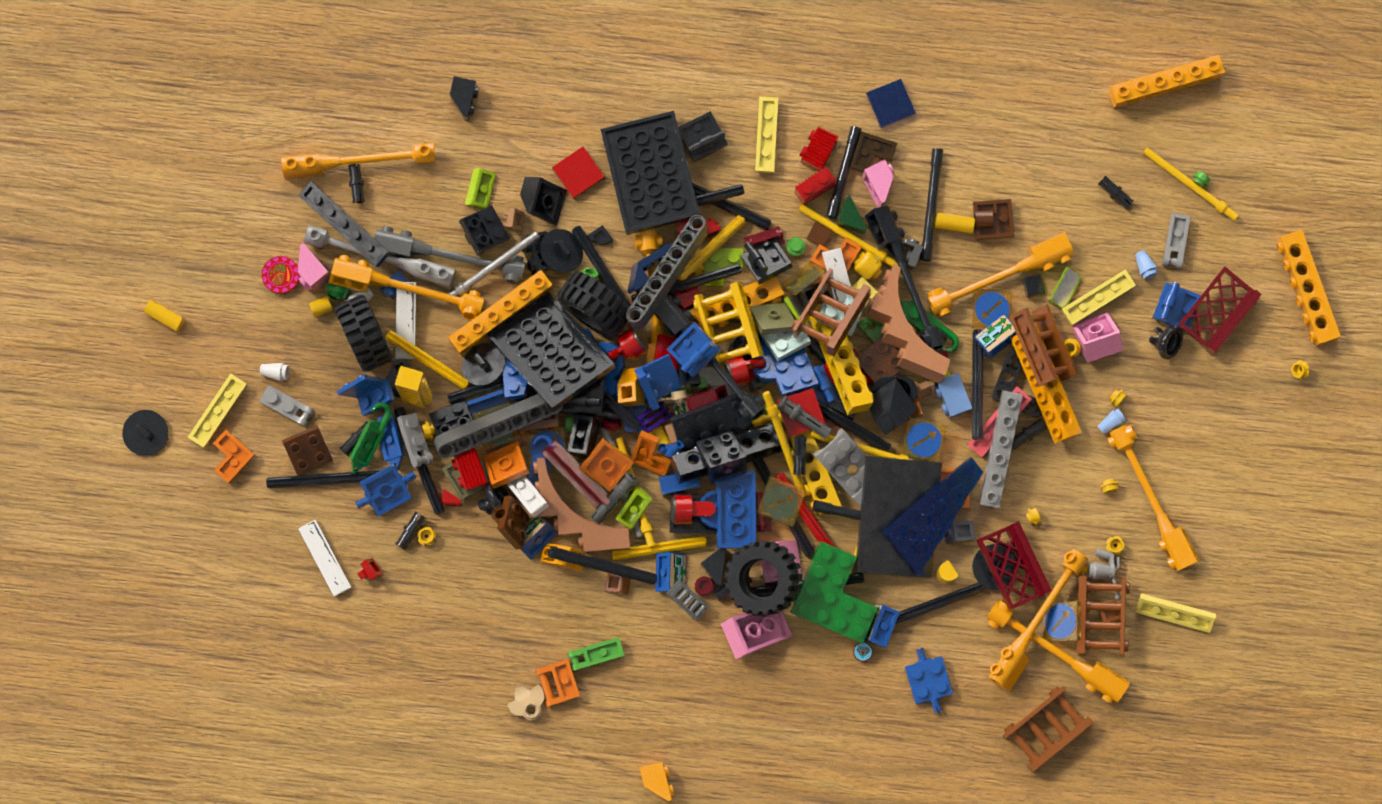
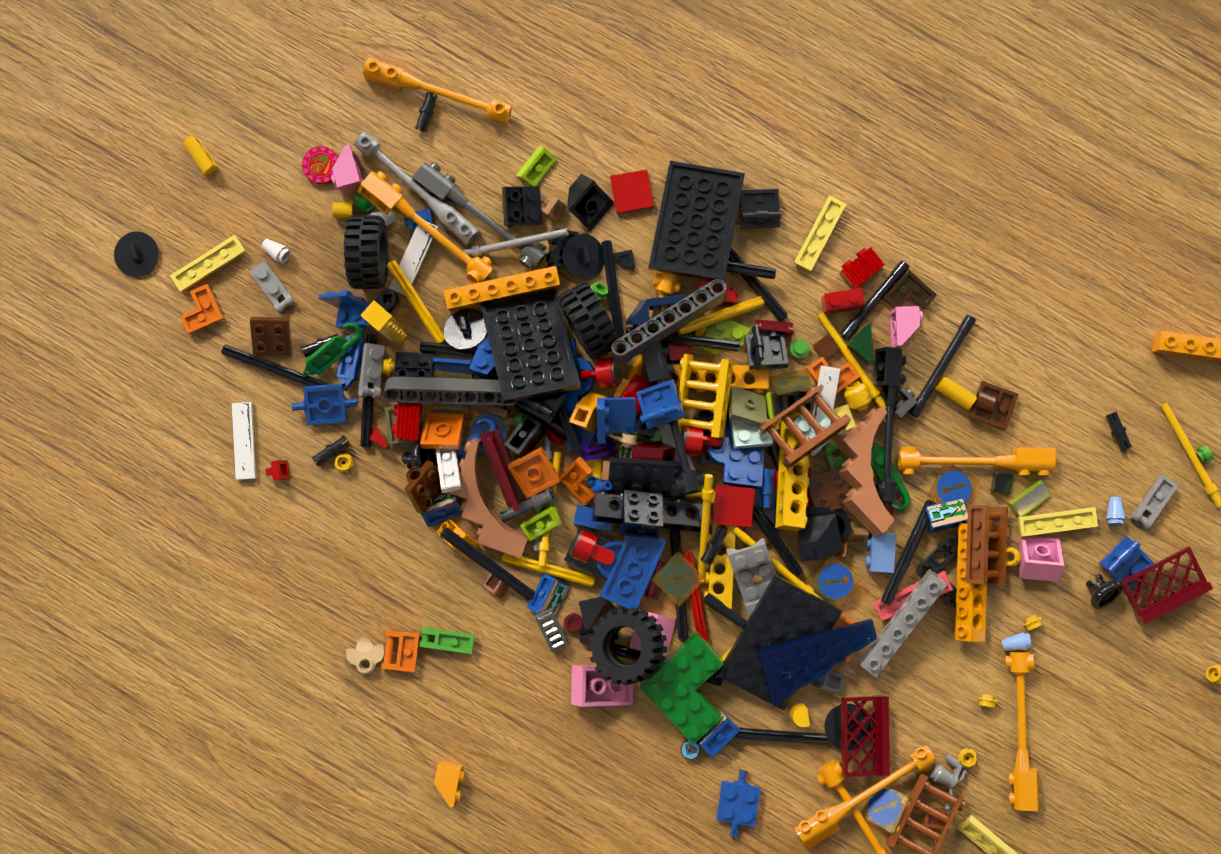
camera: 35 degrees right, 5 degrees up
plate [298,181,390,267] -> none
black slope [450,76,479,121] -> none
dark grey pin [777,395,832,439] -> none
clear blue tile [866,79,916,128] -> none
black pin [1012,419,1047,450] -> none
yellow plate [1026,508,1042,526] -> none

